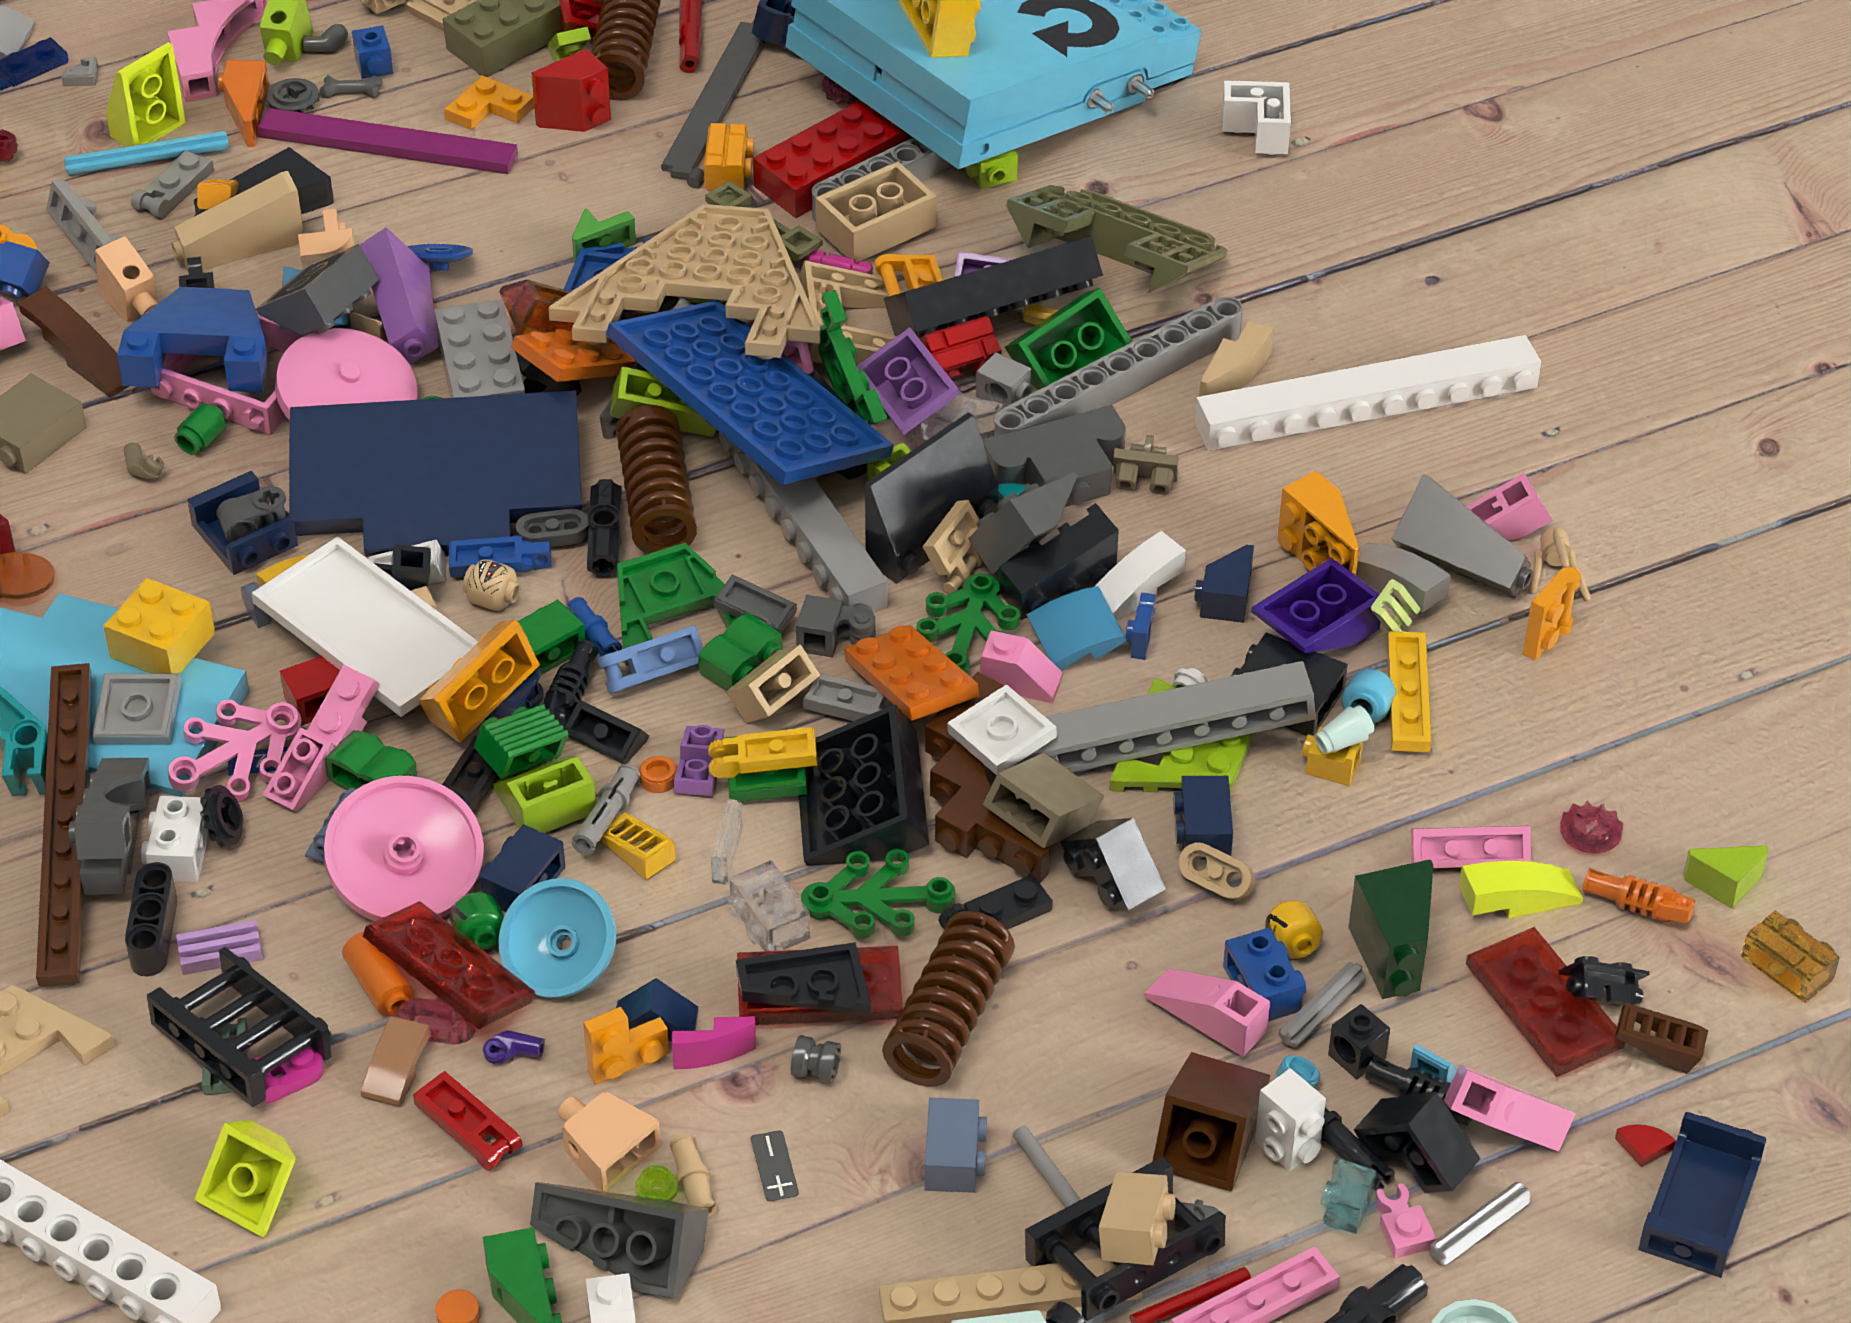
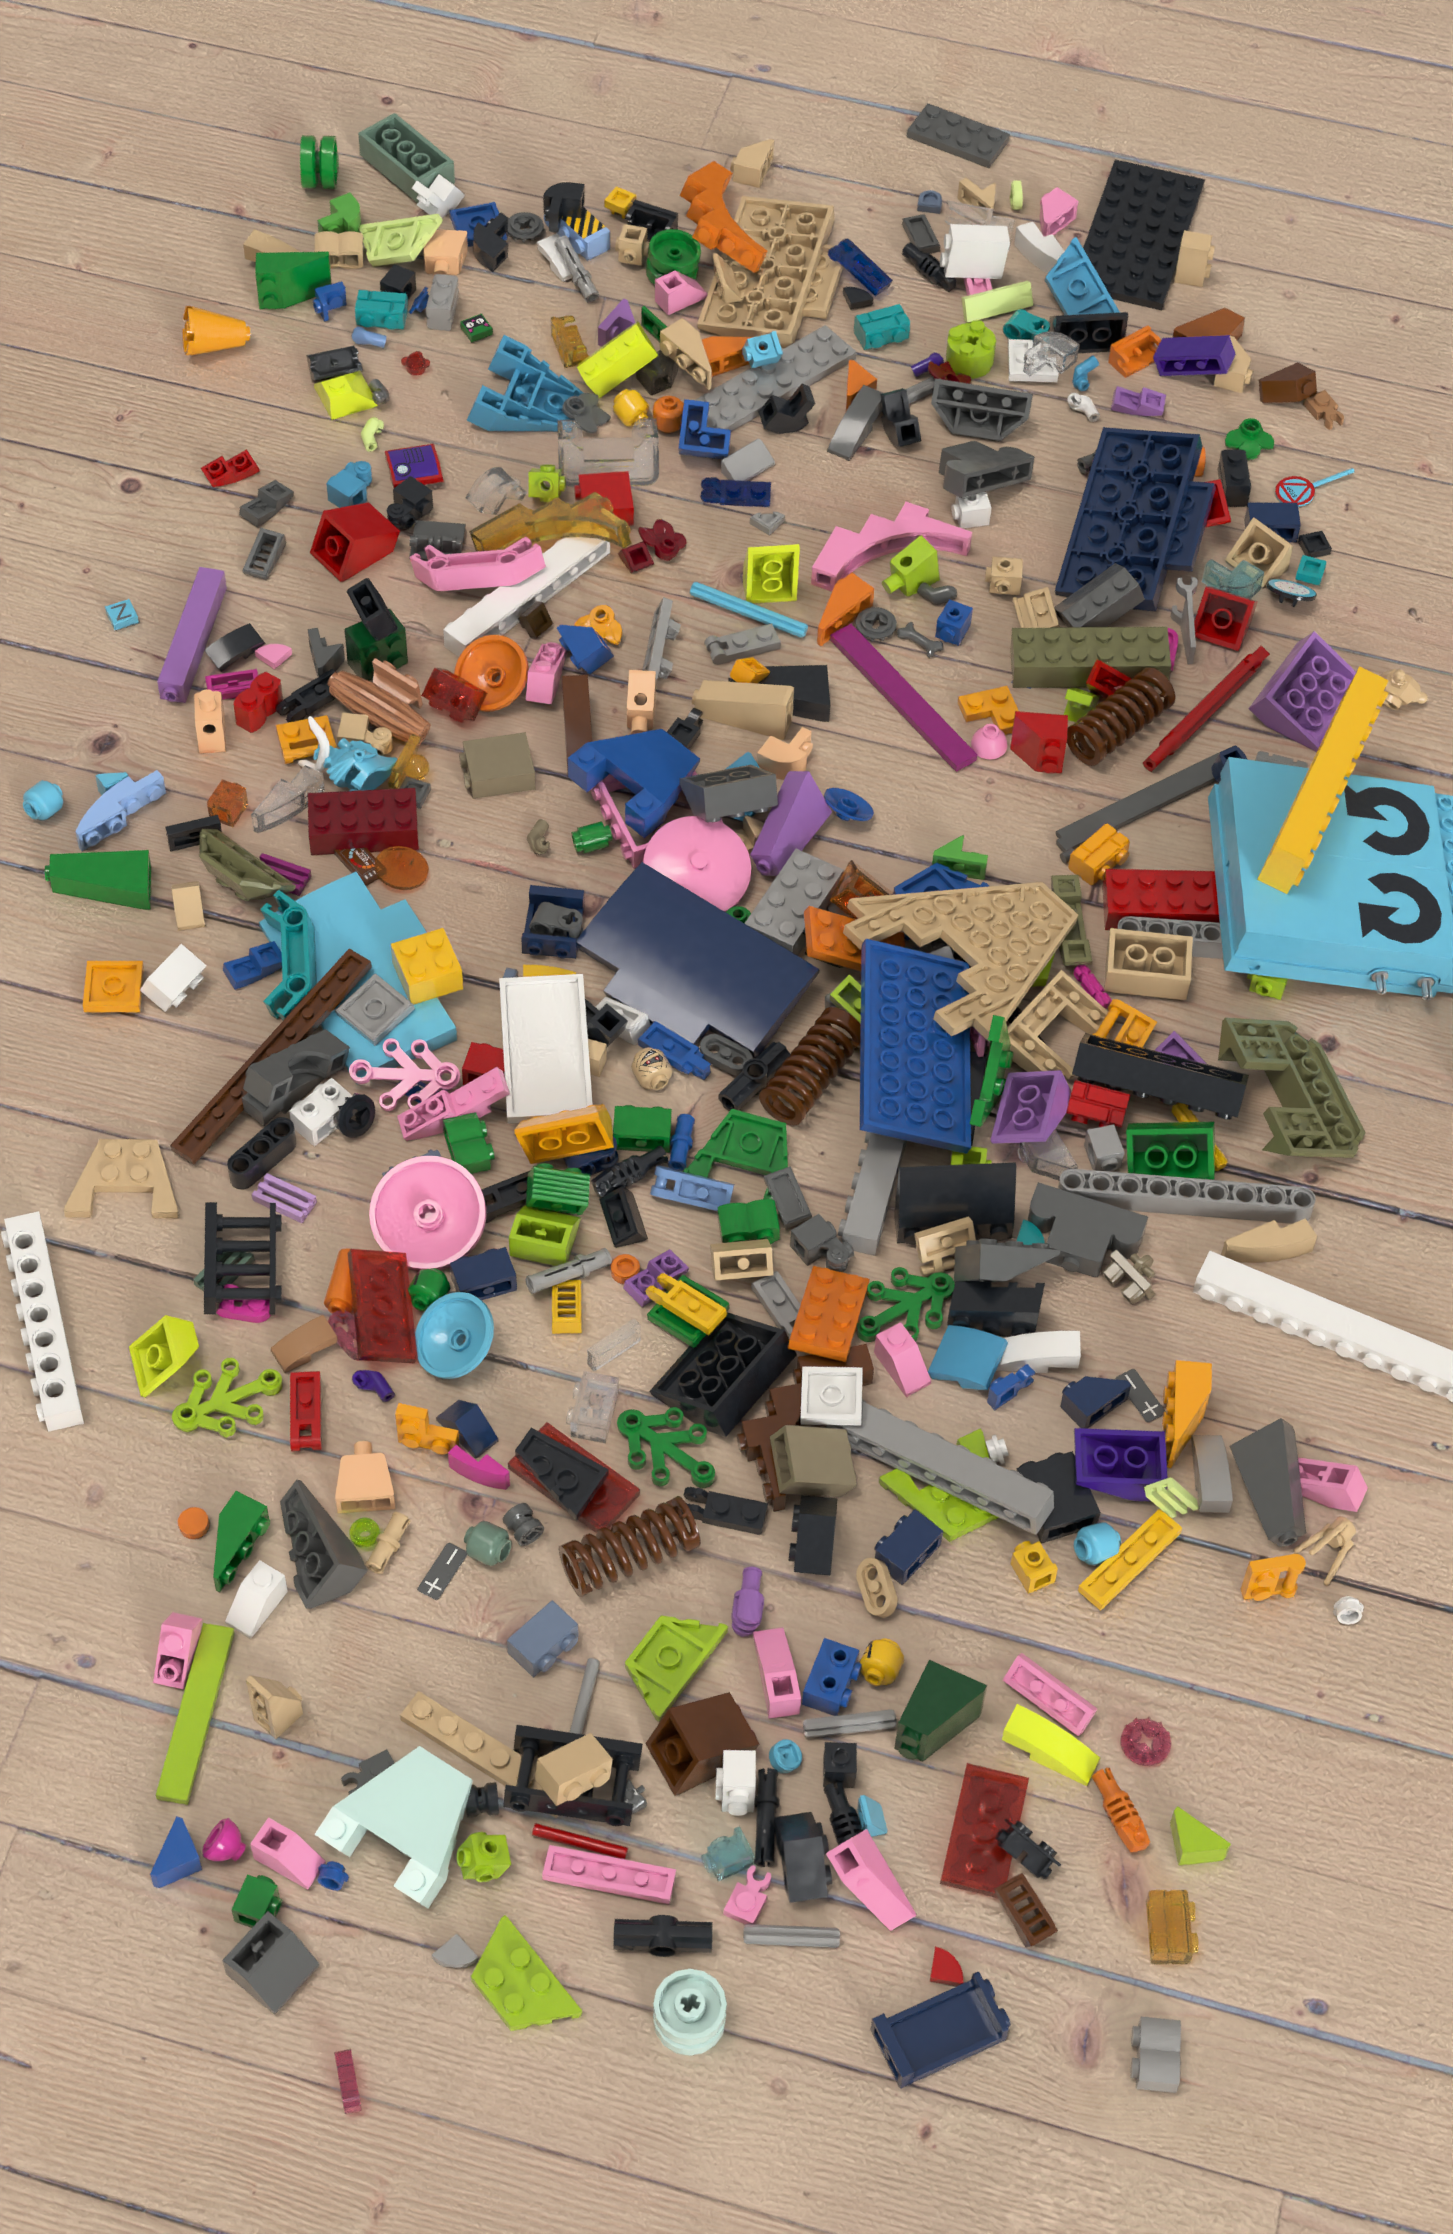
camera: 40 degrees right, 10 degrees up
light aqua cone [1314,705,1375,755] -> none
none -> lime plant [172,1358,283,1437]
none -> sand green head [464,1521,512,1566]
none -> lime wing [625,1615,728,1722]
none -> medium lavender arm [731,1567,764,1637]
none -> bright pink brick [971,724,1007,759]
none -> dark grey sticker [1115,1369,1166,1422]
none -> white plate [1333,1596,1364,1625]

